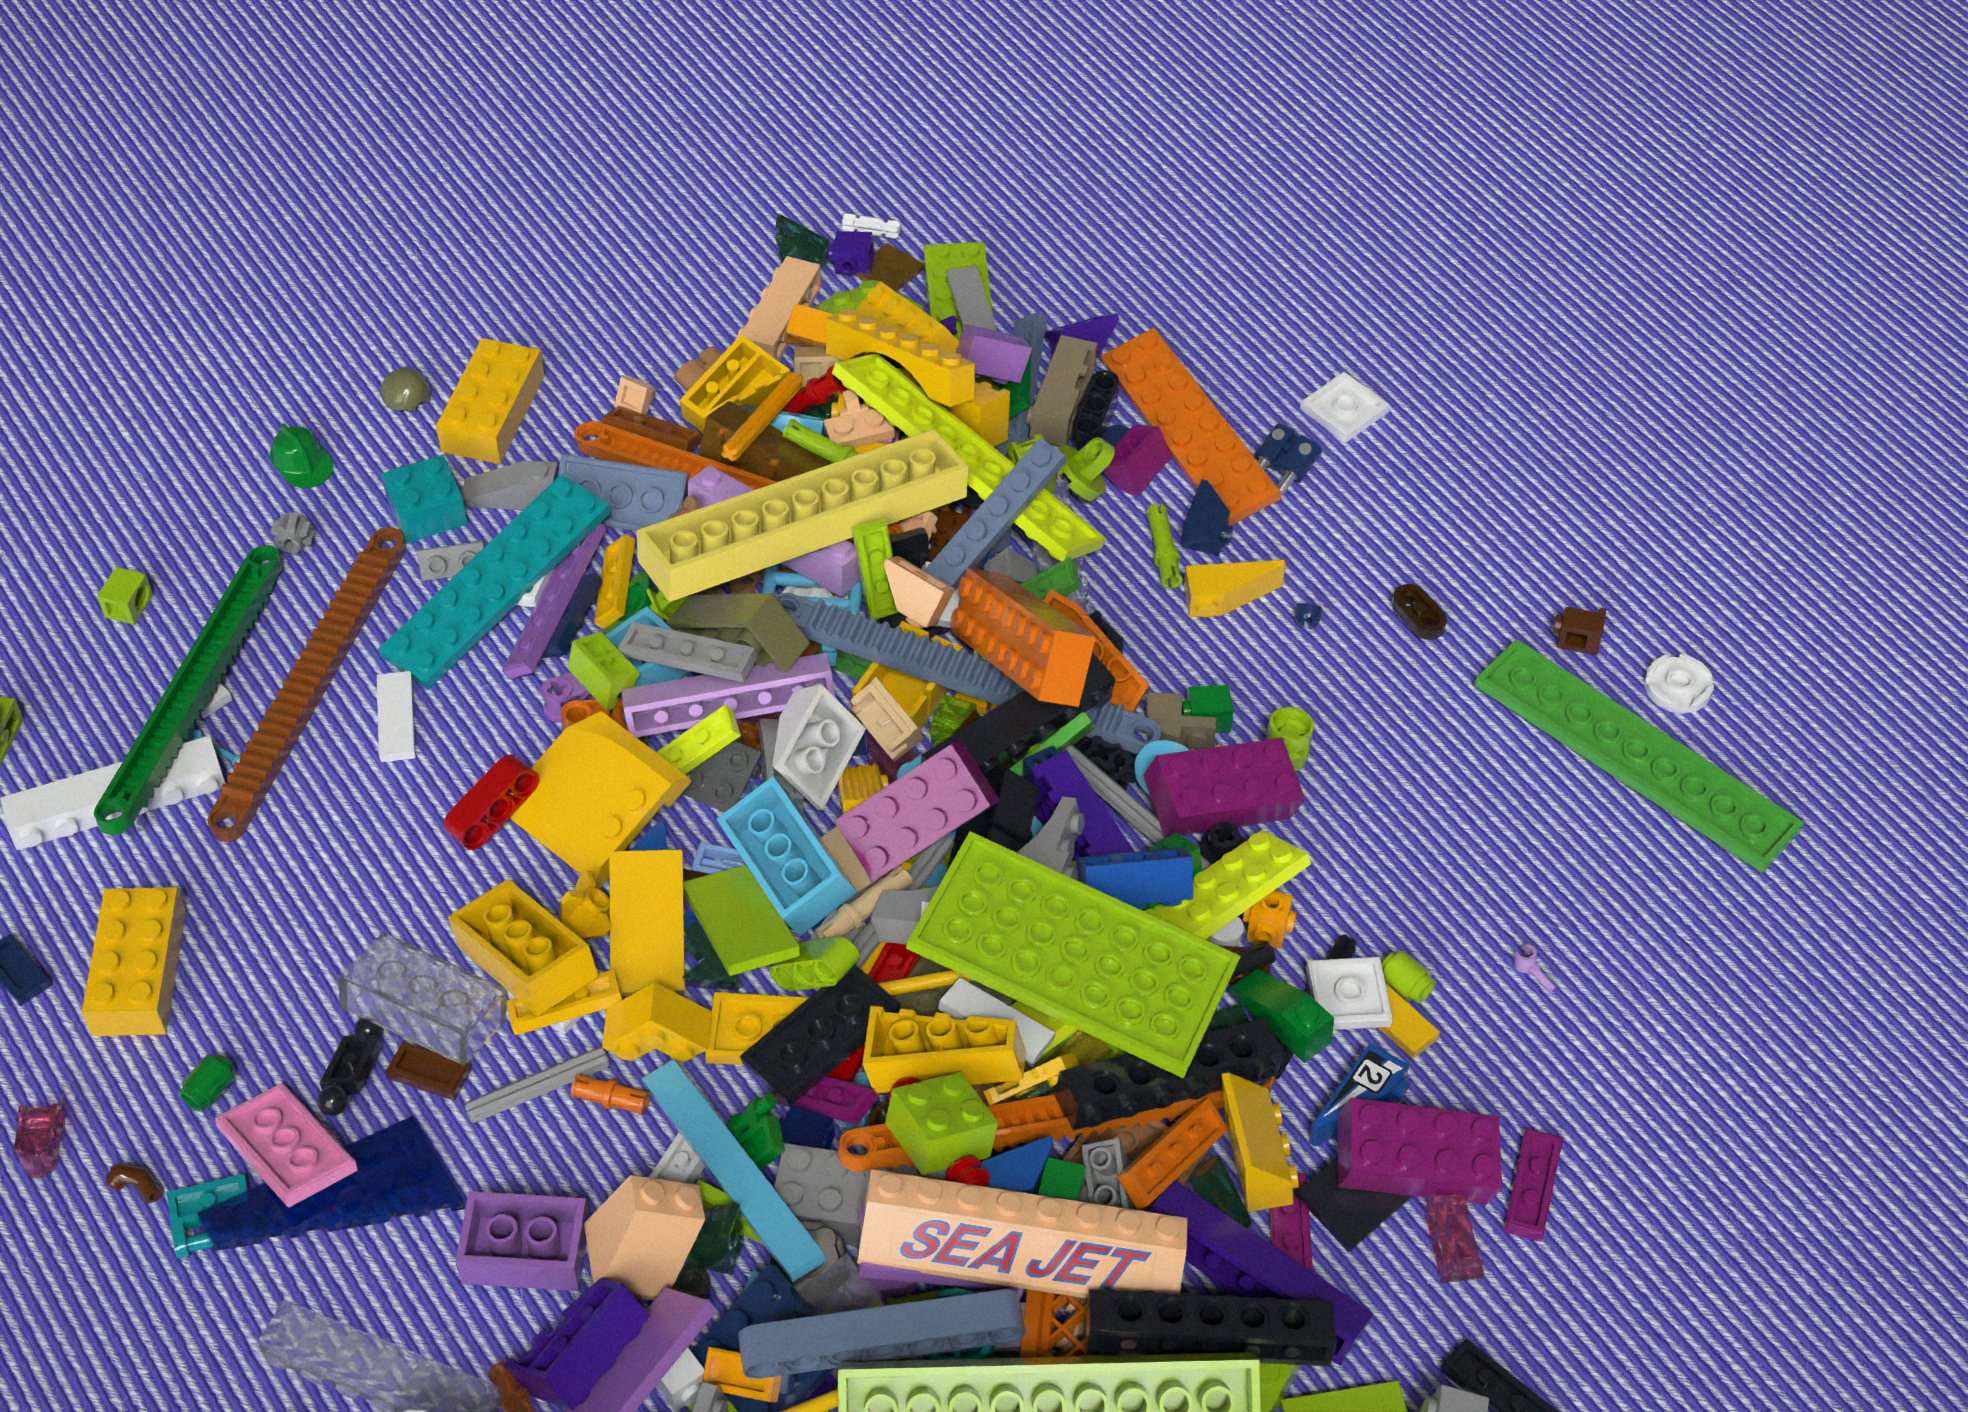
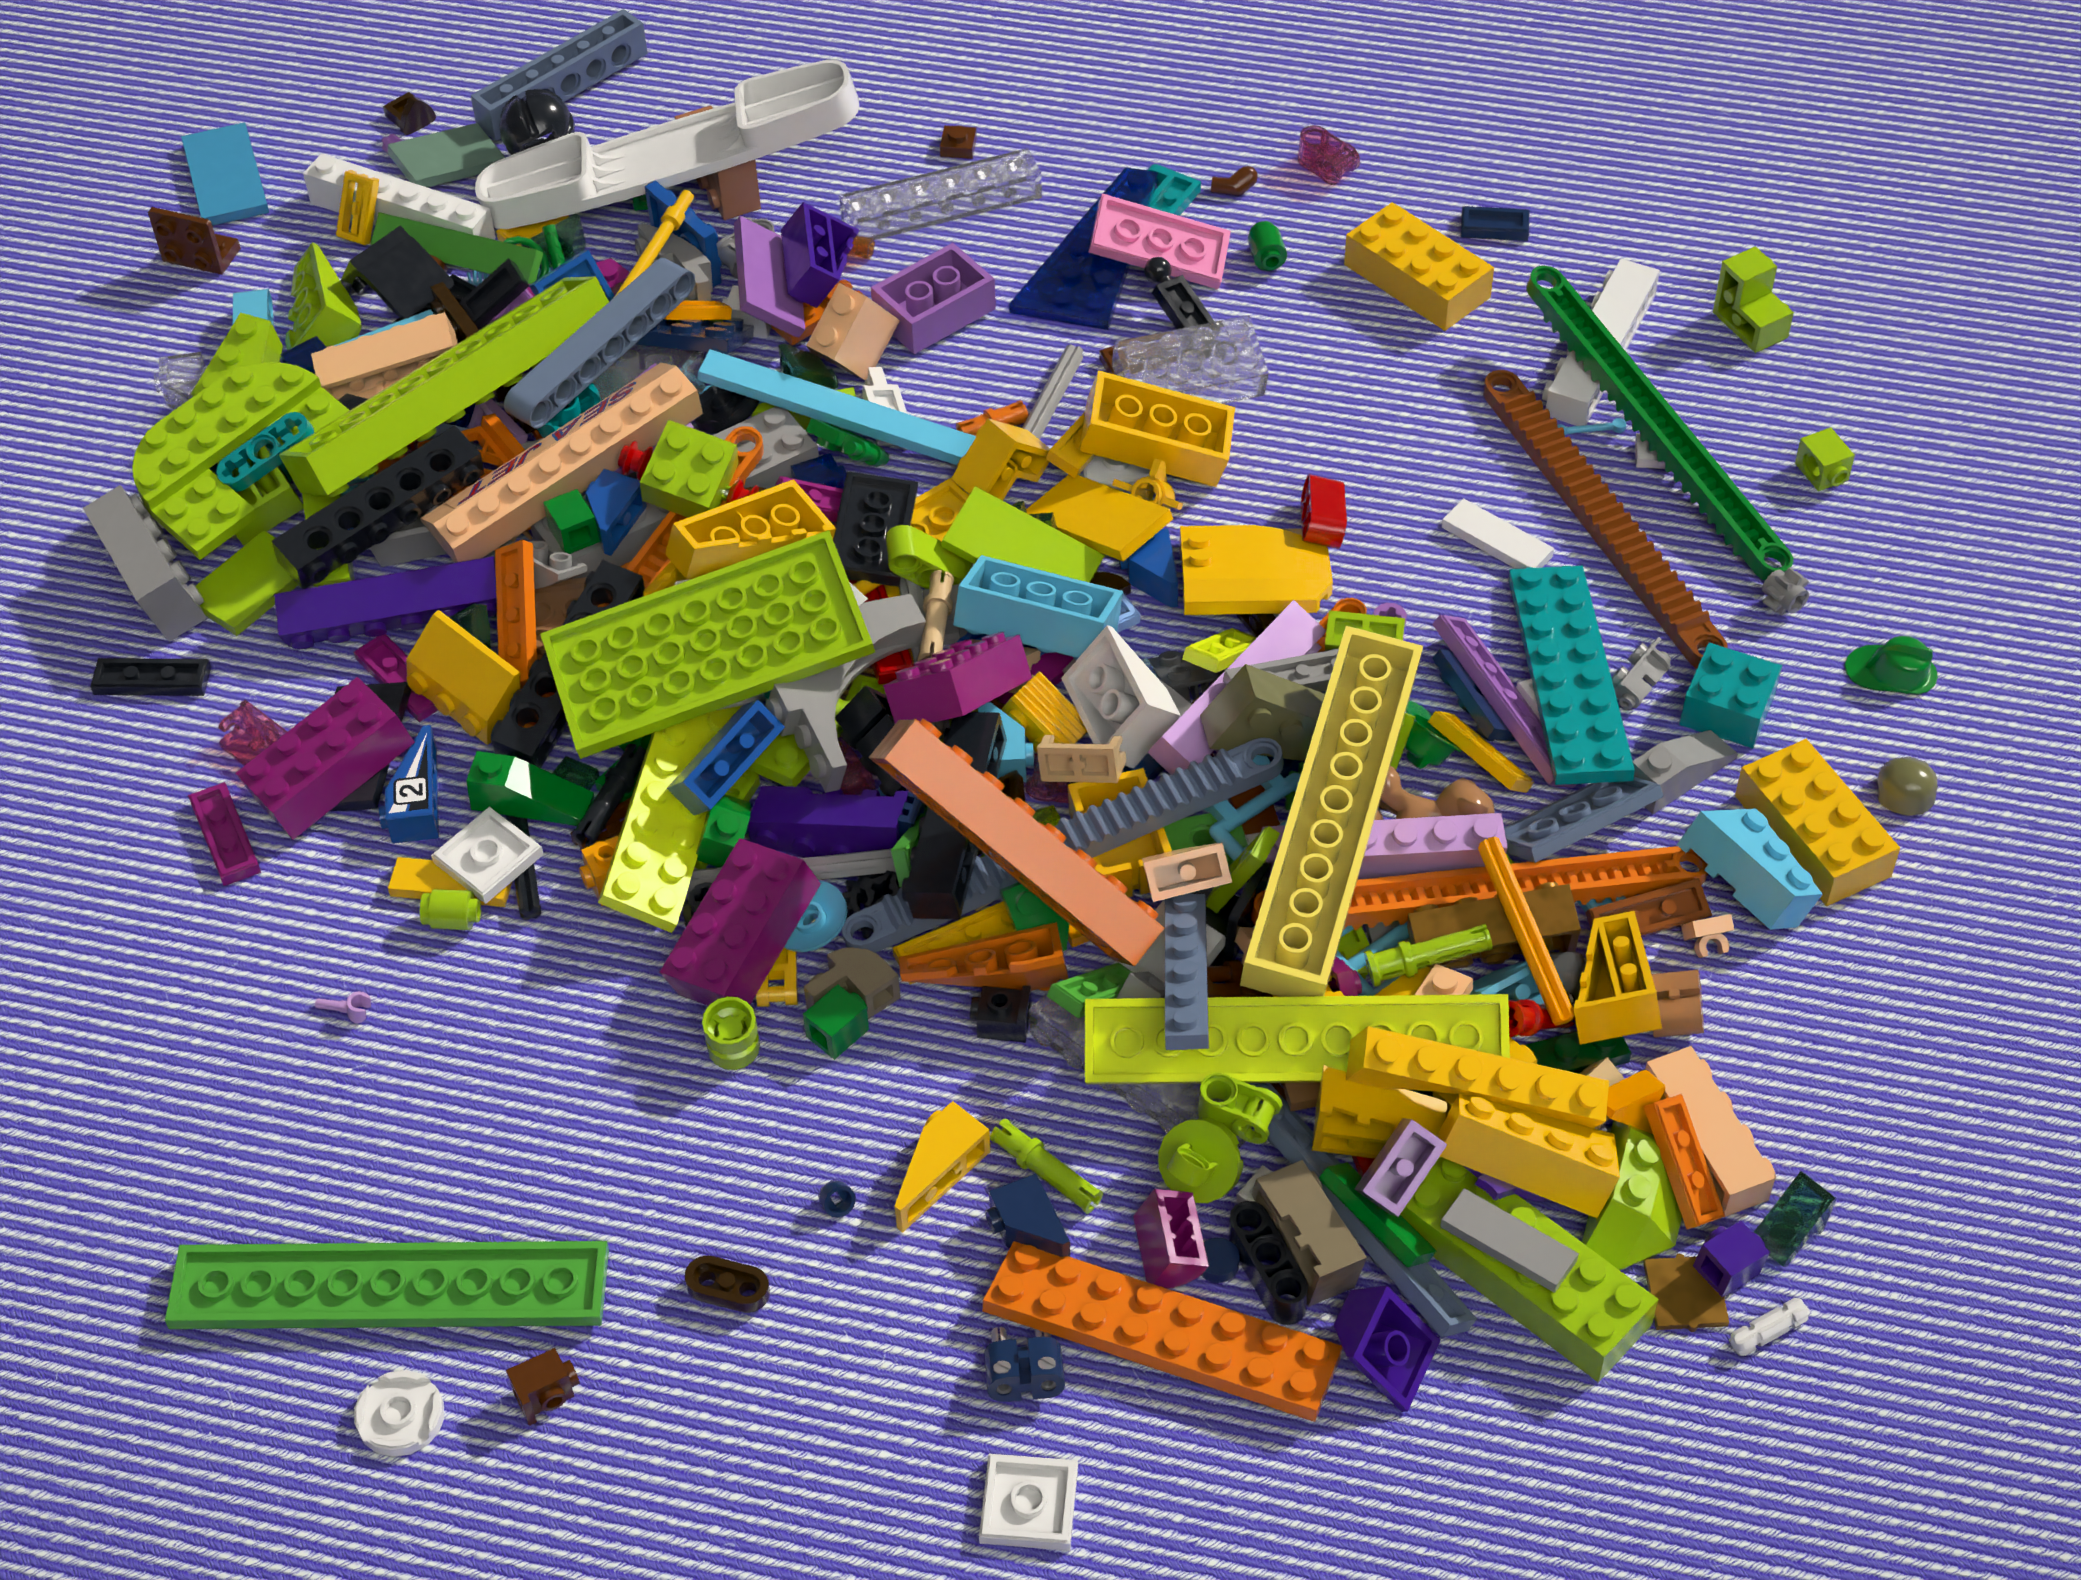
camera: 140 degrees right, 0 degrees up
none -> orange tile [1643,1094,1725,1230]
none -> medium azure wedge [1677,808,1823,930]

